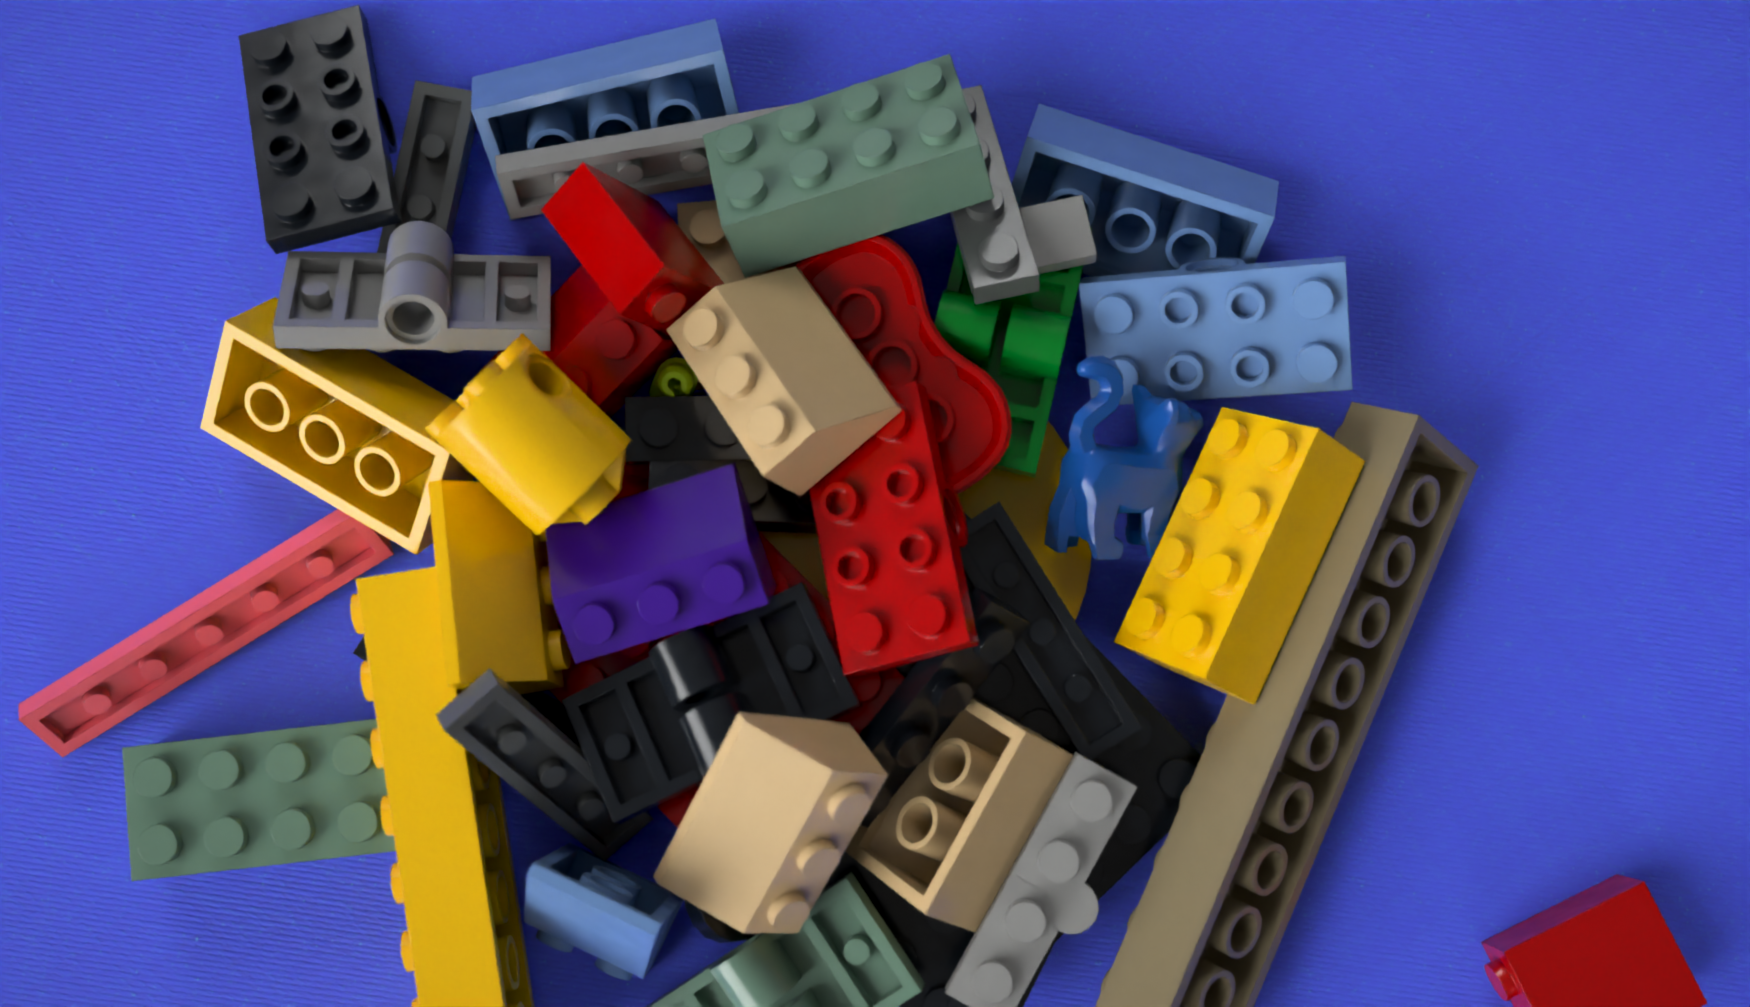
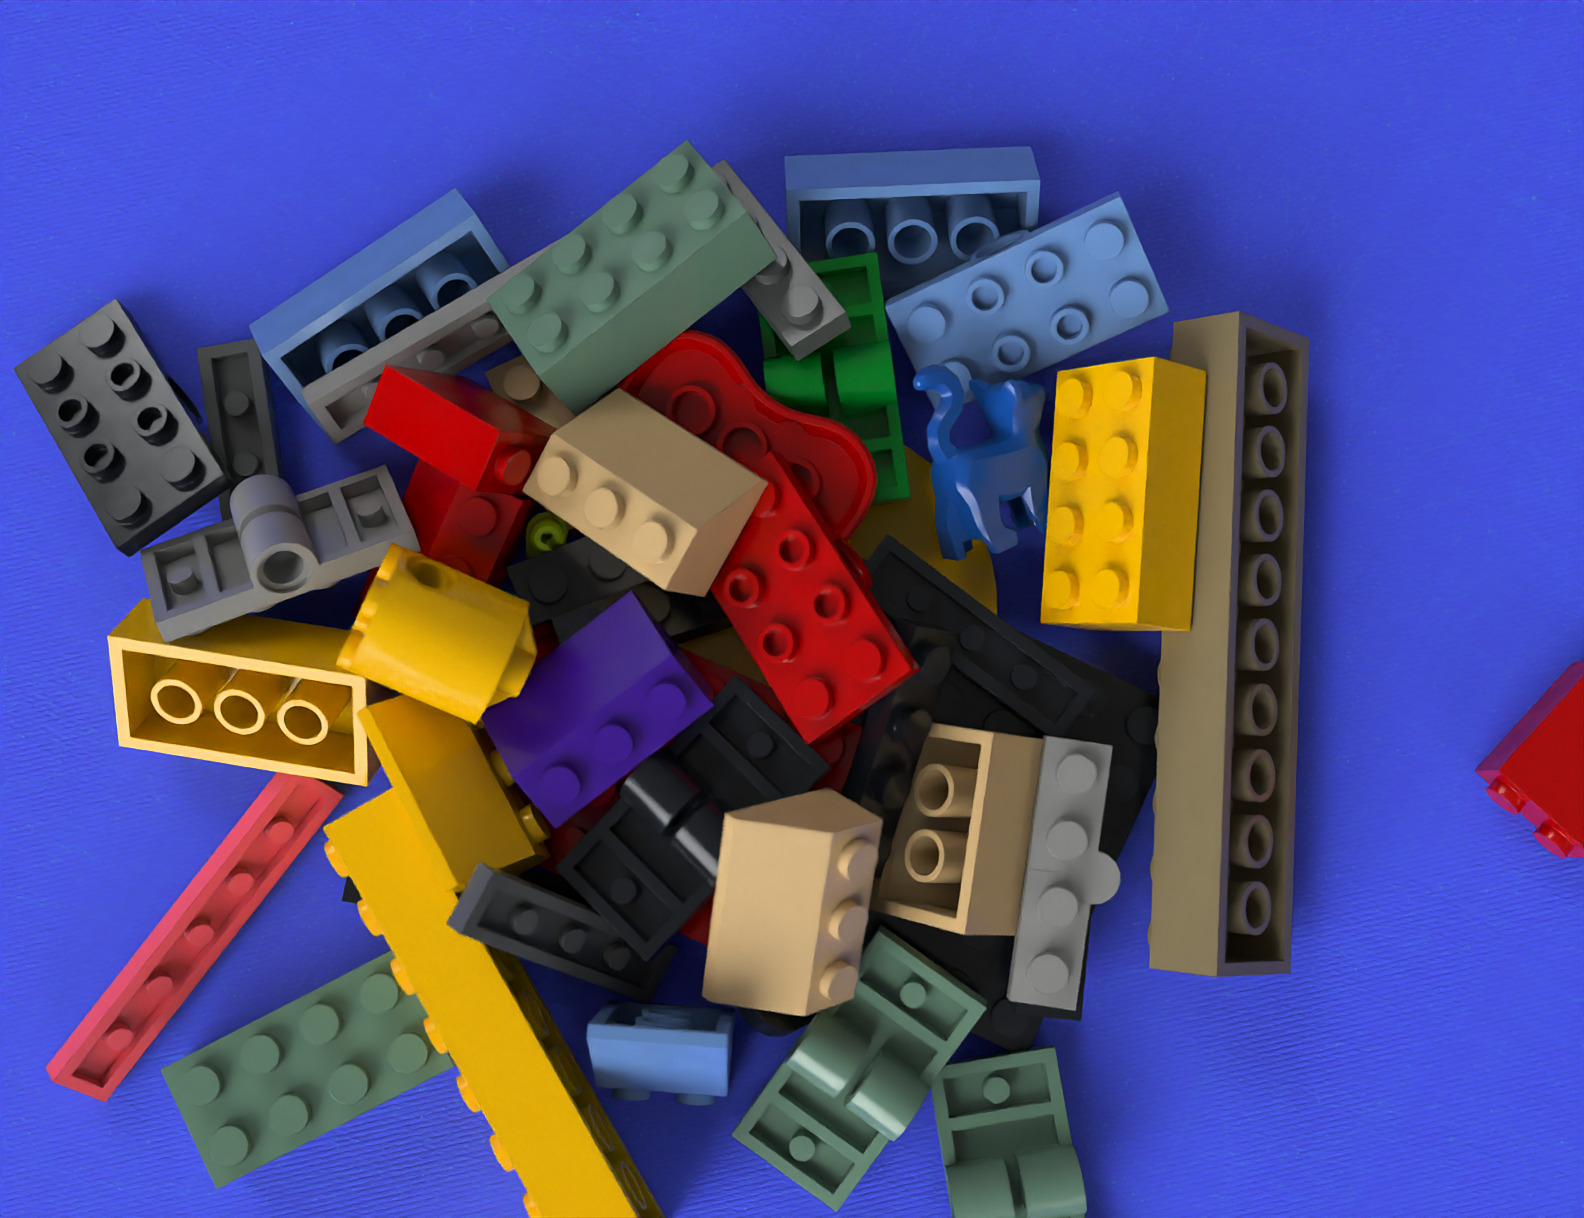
camera: 20 degrees left, 0 degrees up
light grey tile [1019,195,1097,274] -> none

